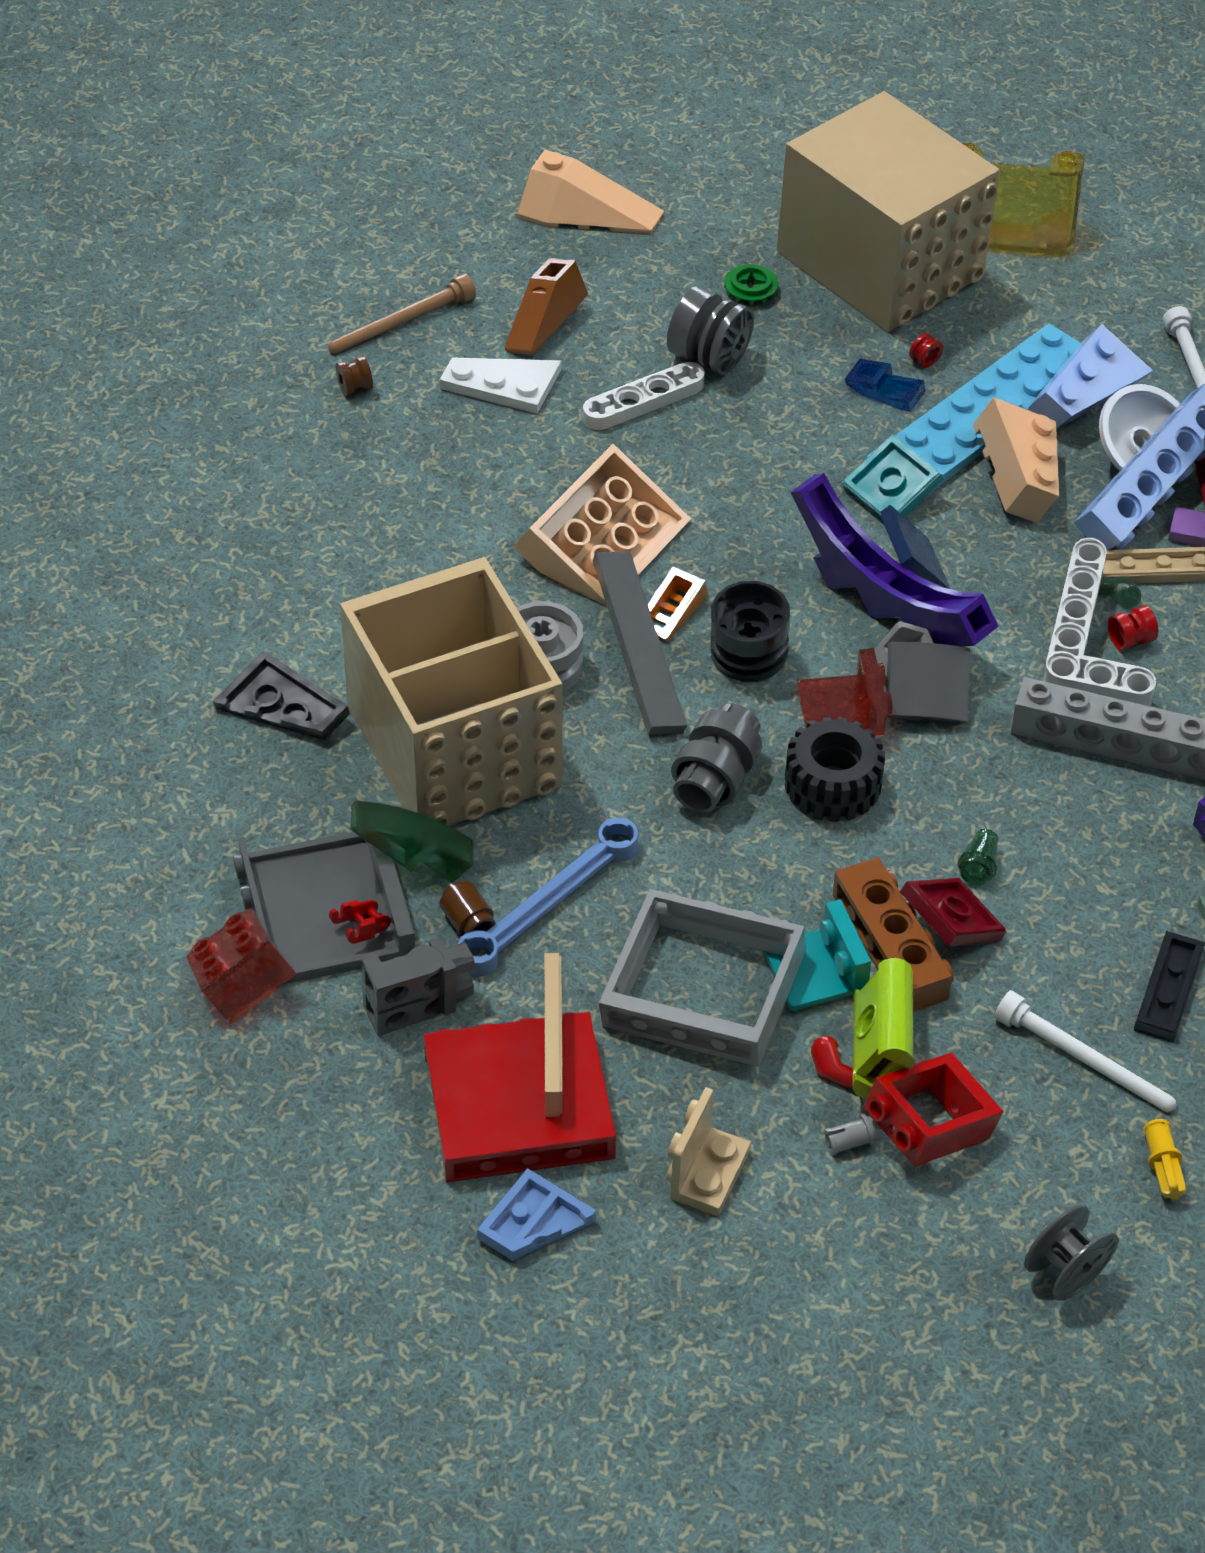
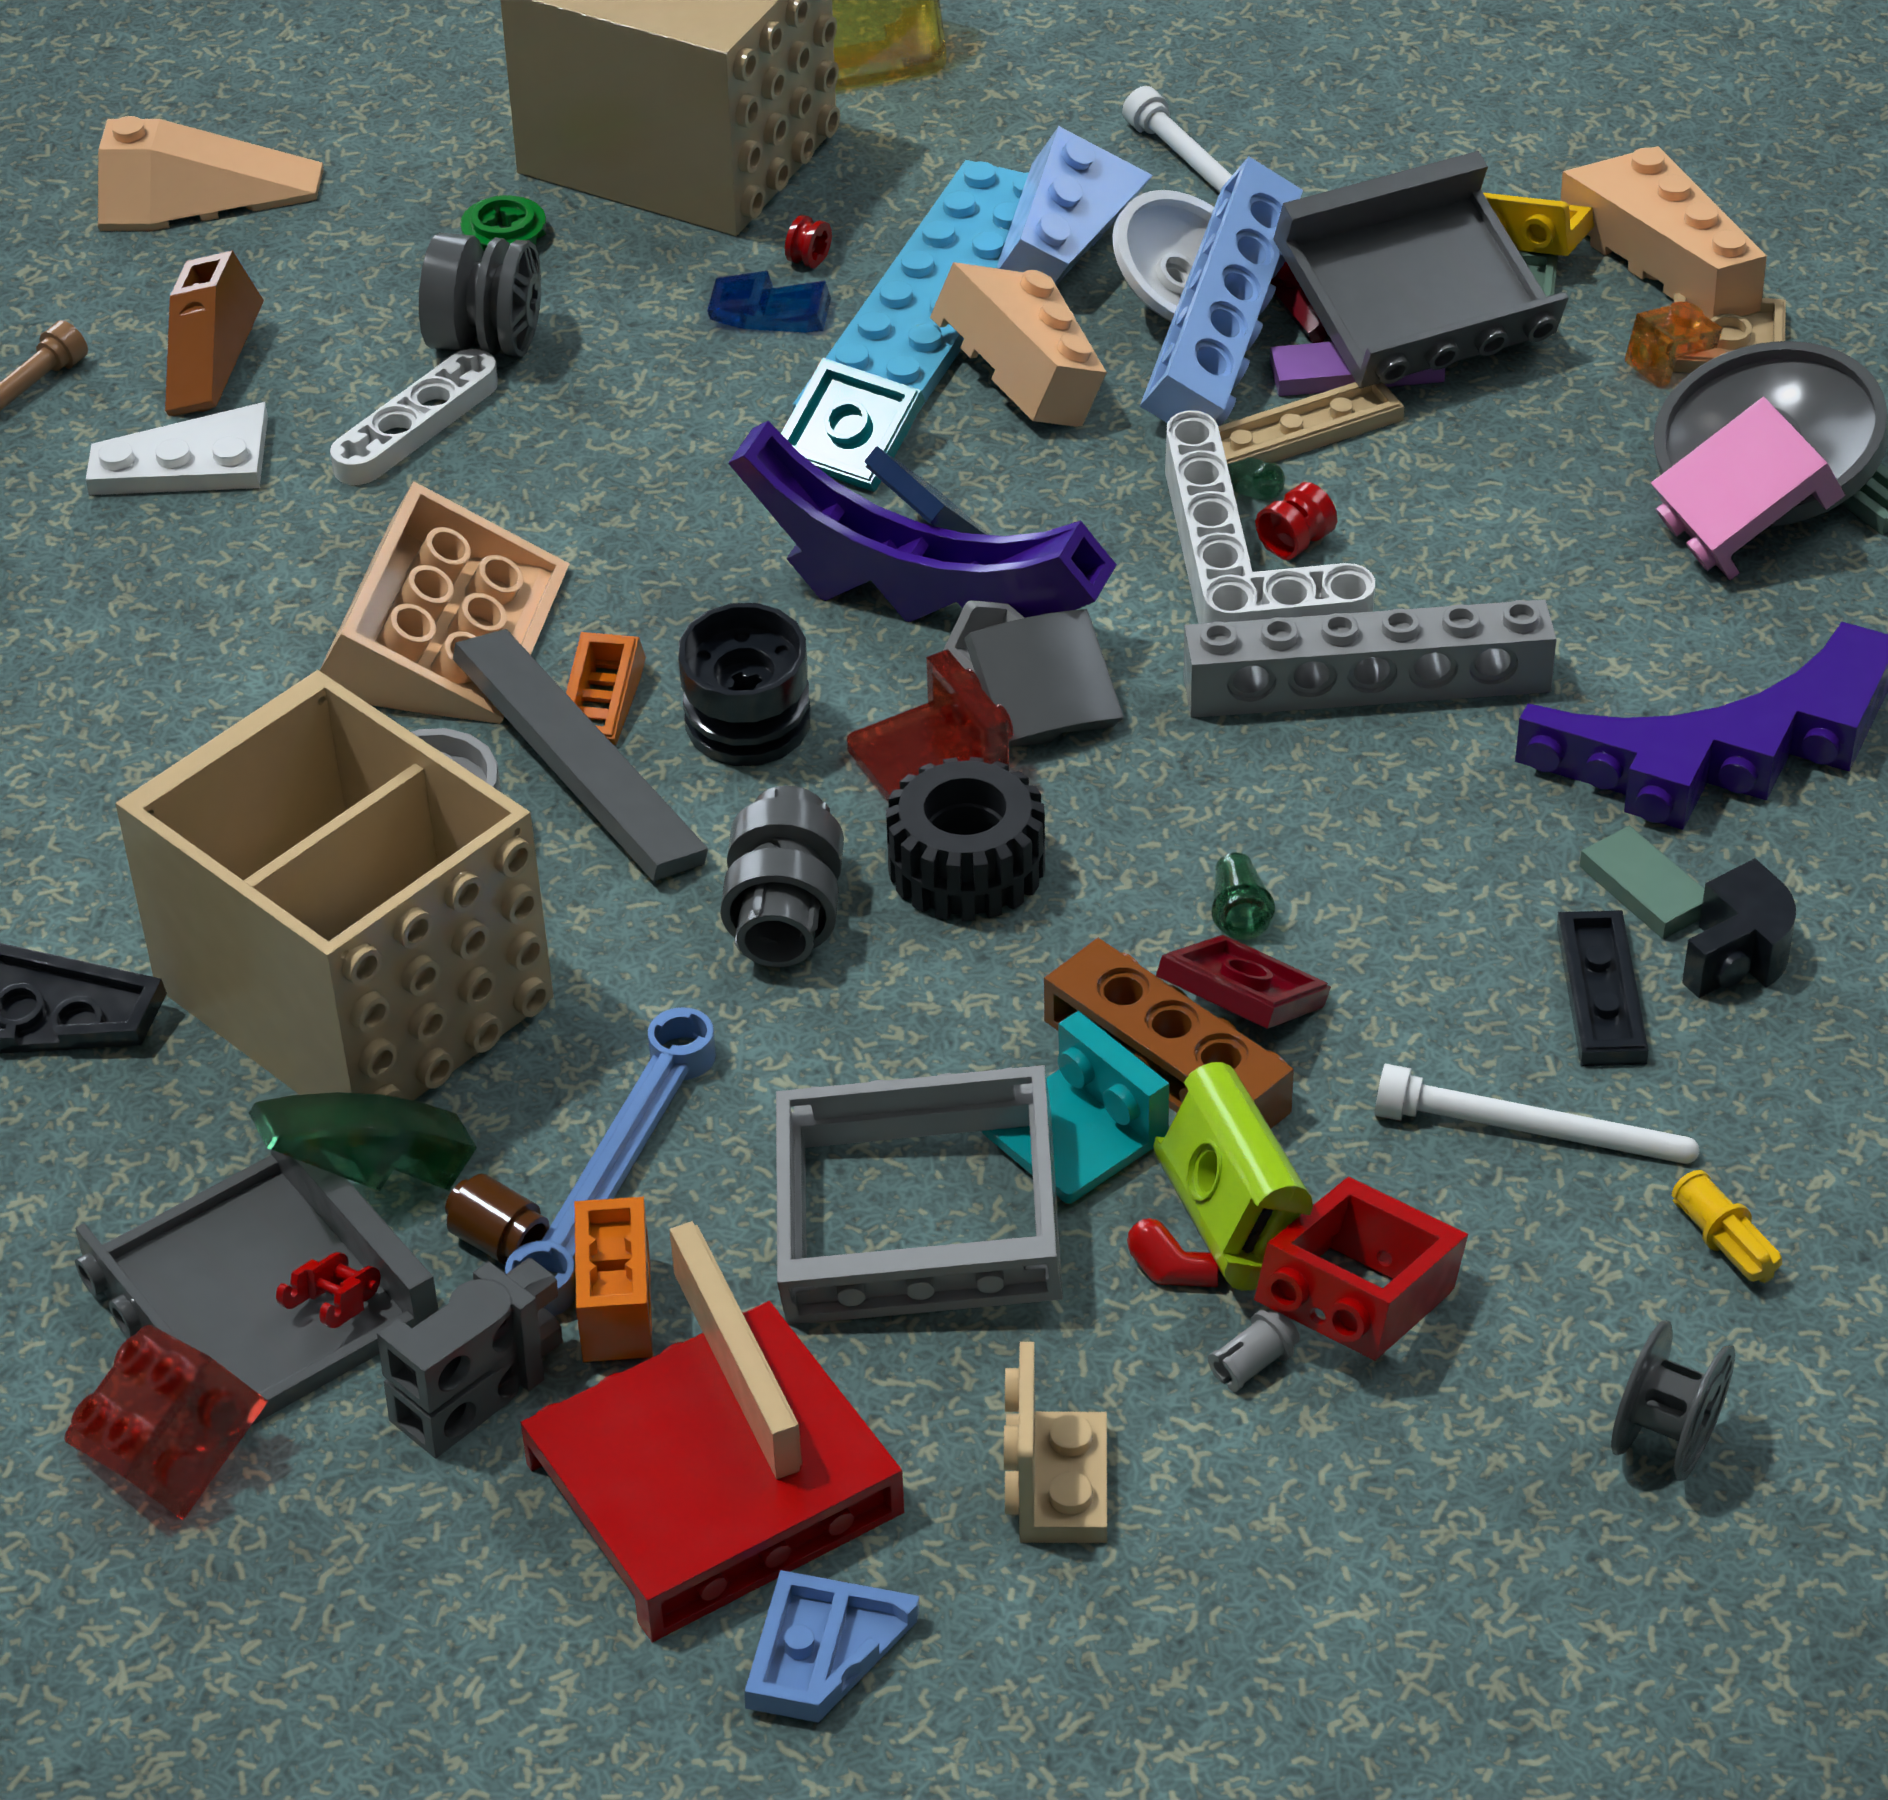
camera: 20 degrees left, 5 degrees down
none -> orange brick [574,1196,653,1362]

